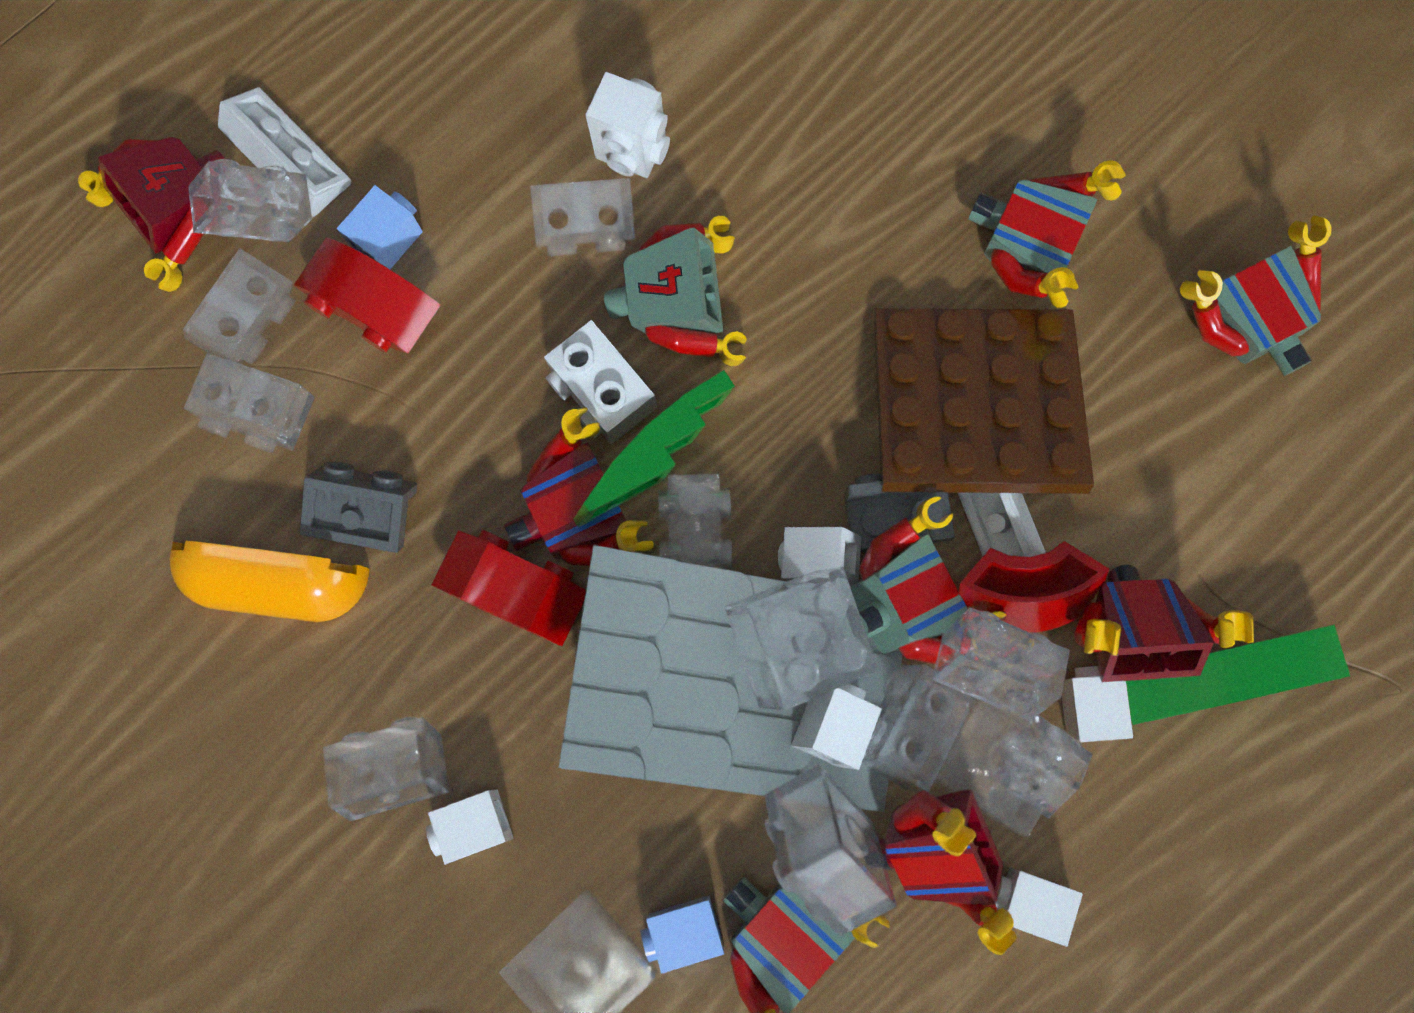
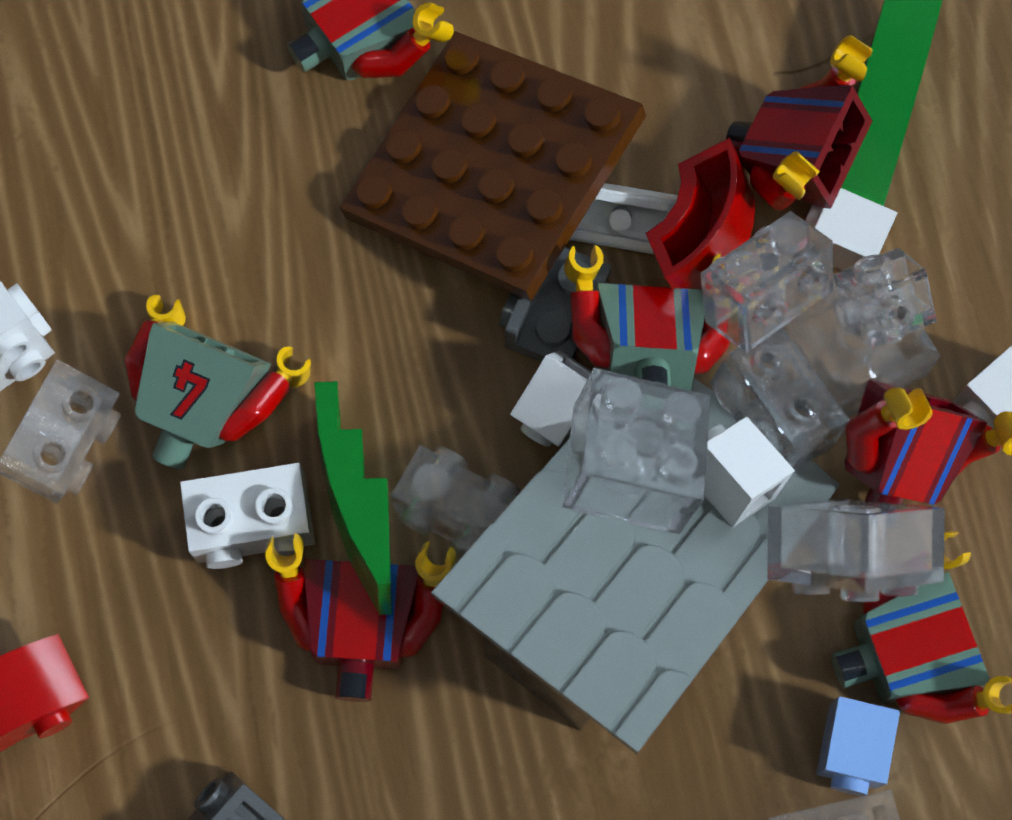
camera: 65 degrees left, 5 degrees down
red brick [431,530,586,647] -> none

